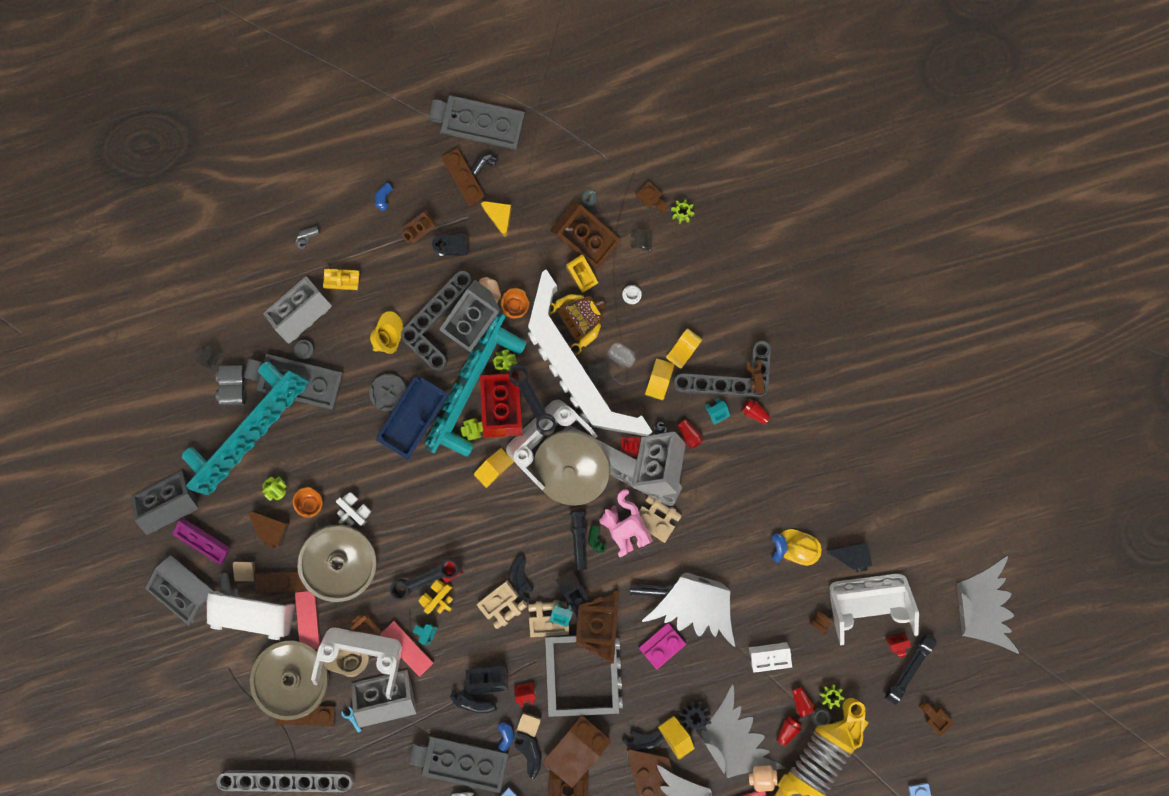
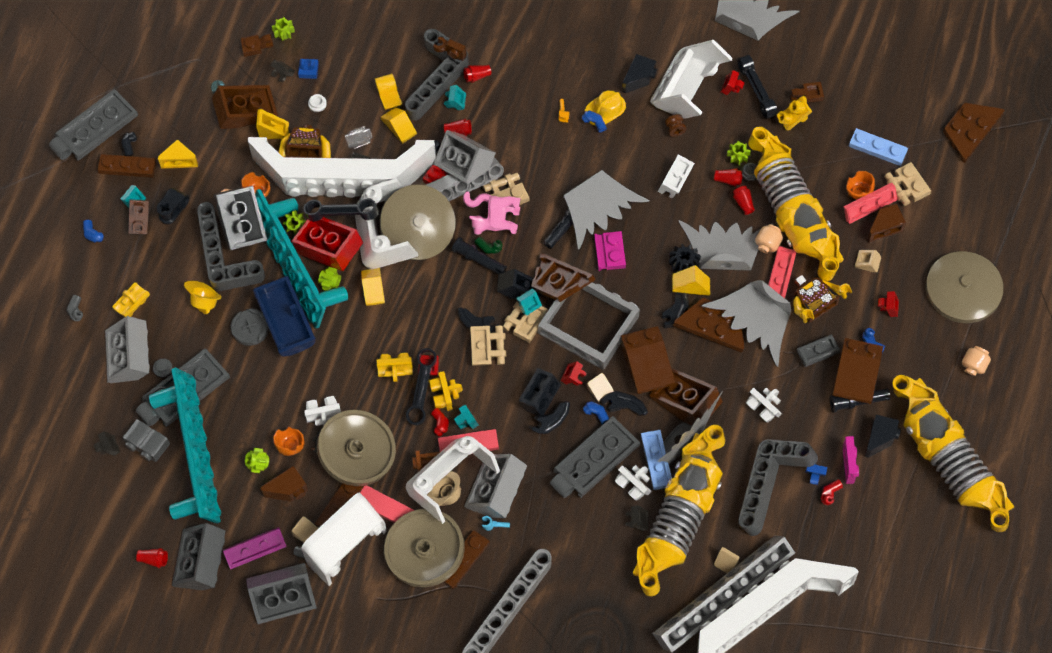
camera: 55 degrees left, 20 degrees down
none -> teal tile [120,185,146,208]
none -> red cone [136,548,168,568]
none -> blue tile [298,59,319,79]
none -> yellow hips [377,353,413,382]
none -> red arm [431,408,449,436]
none -> light orange hand [559,99,570,123]
none -> yellow hips [777,96,812,130]

